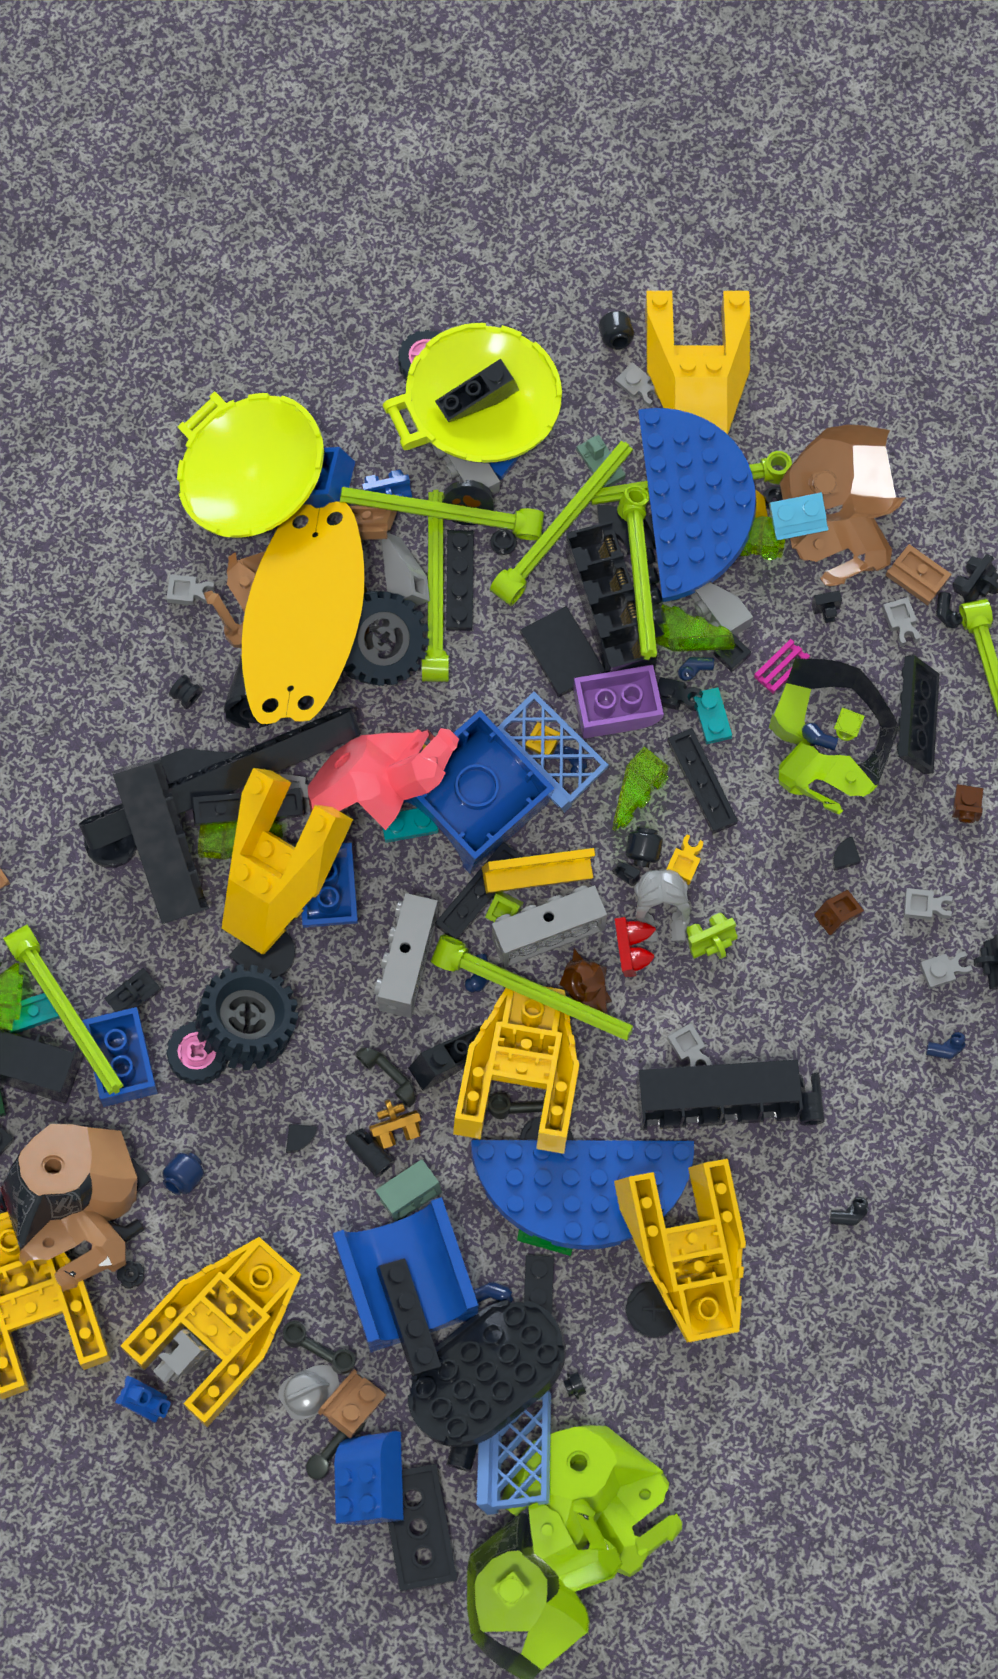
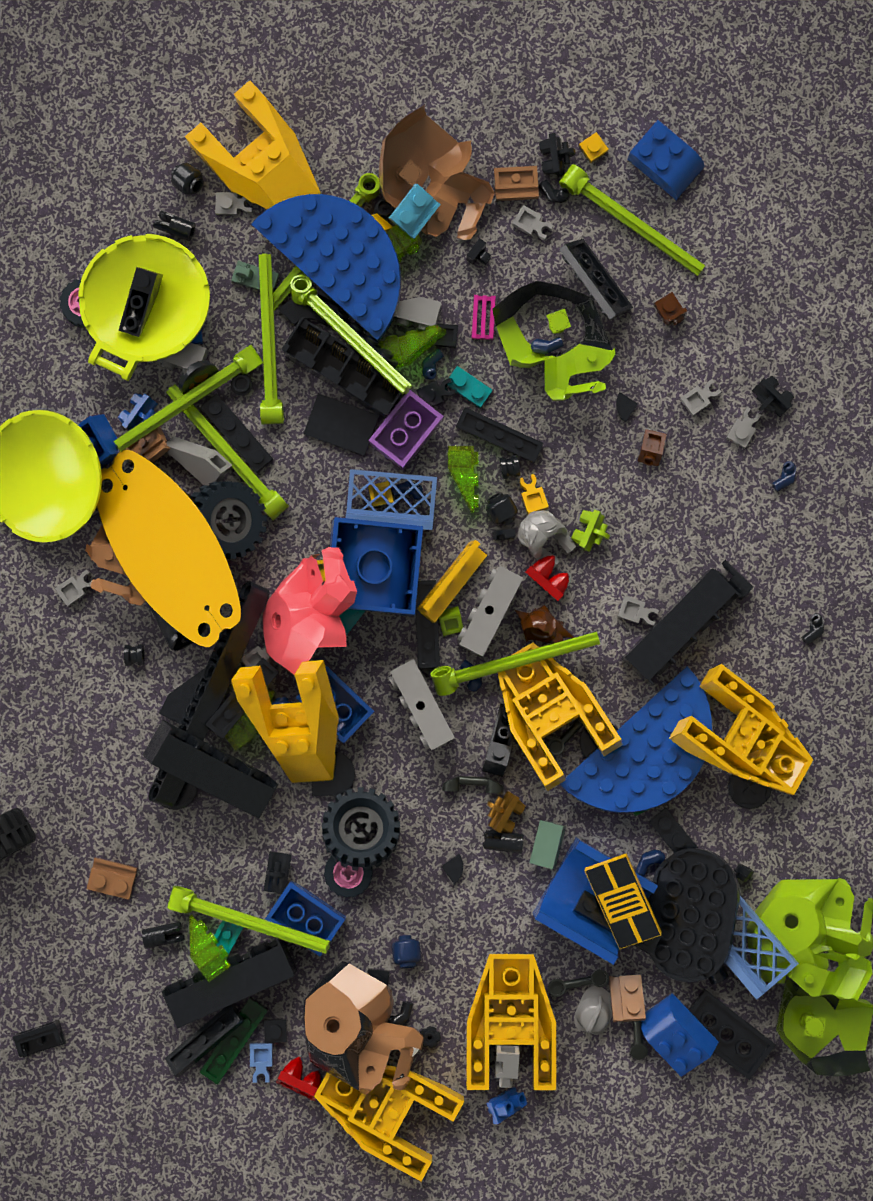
camera: 40 degrees left, 15 degrees up
none -> black hinge [152,210,196,241]
none -> black wheel [499,455,520,479]
none -> black tile [584,853,662,949]

